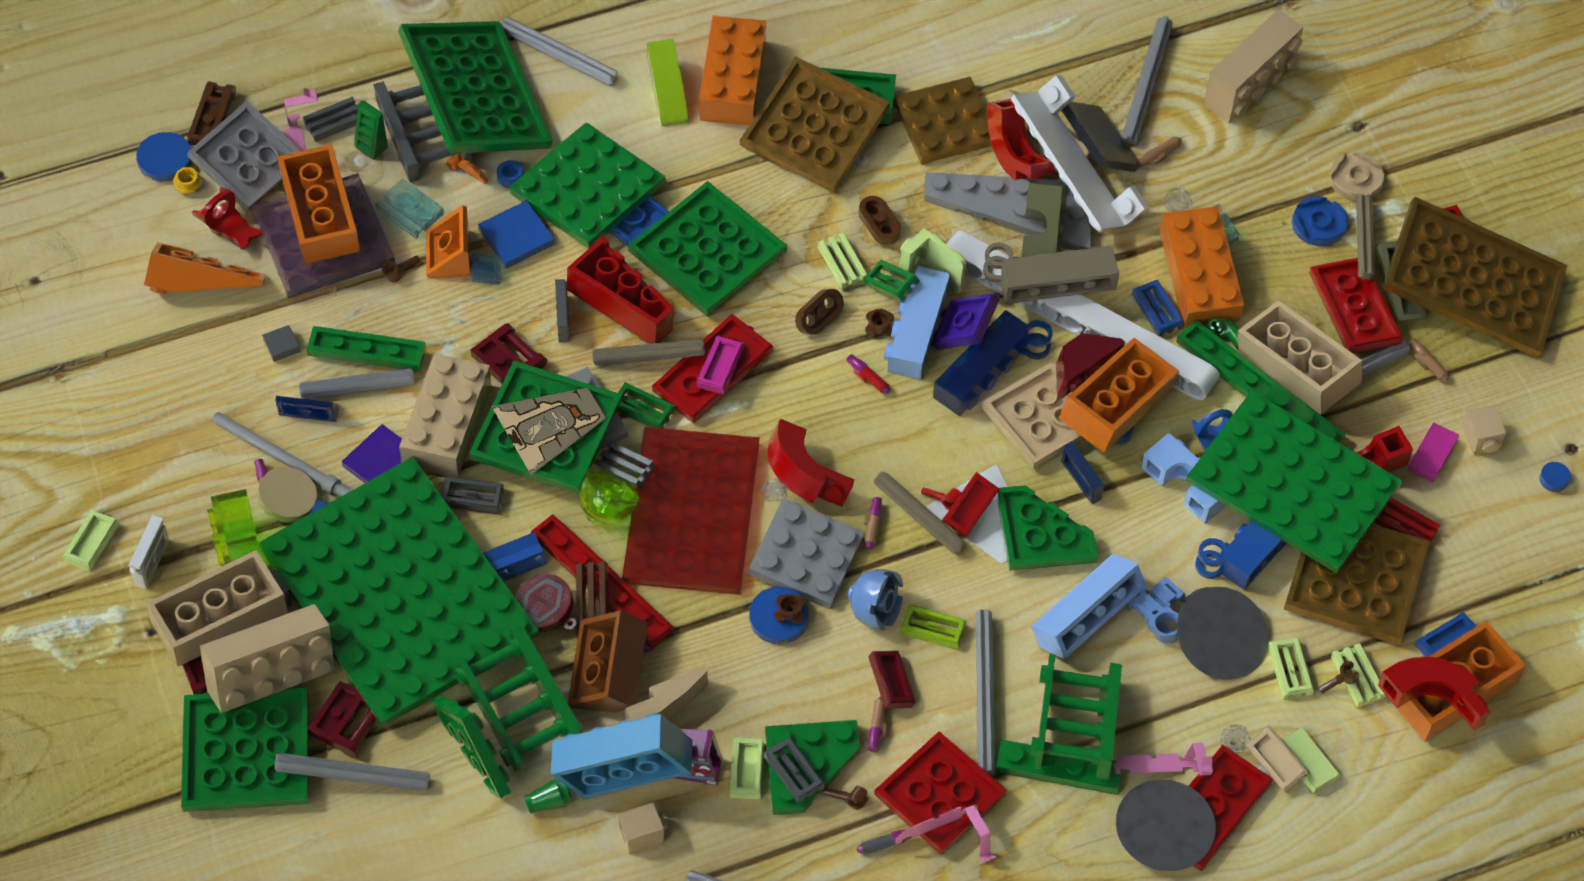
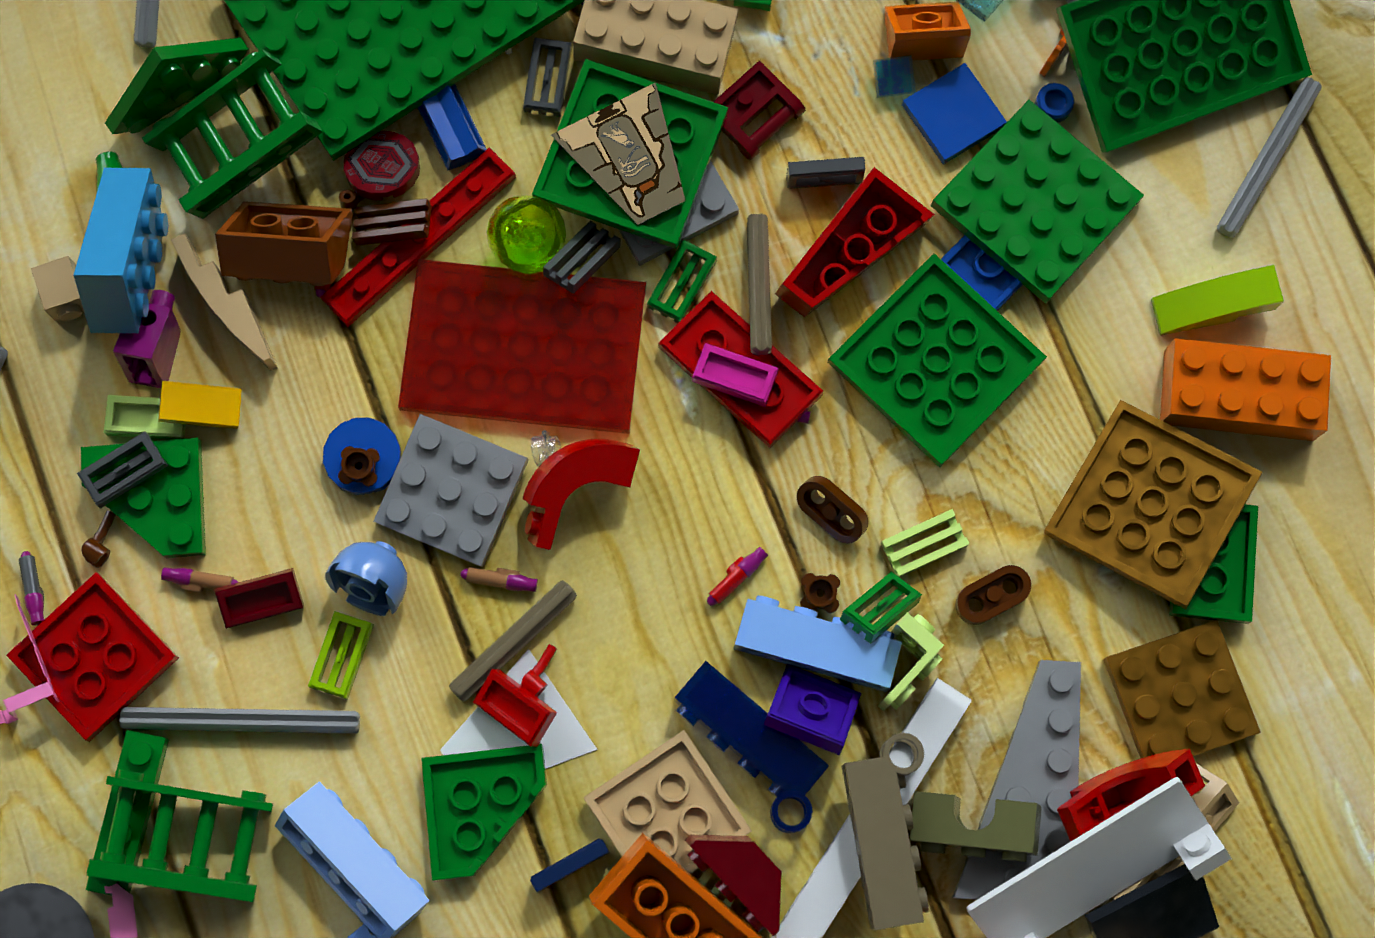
camera: 90 degrees right, 20 degrees up
none -> yellow tile [158,381,242,429]

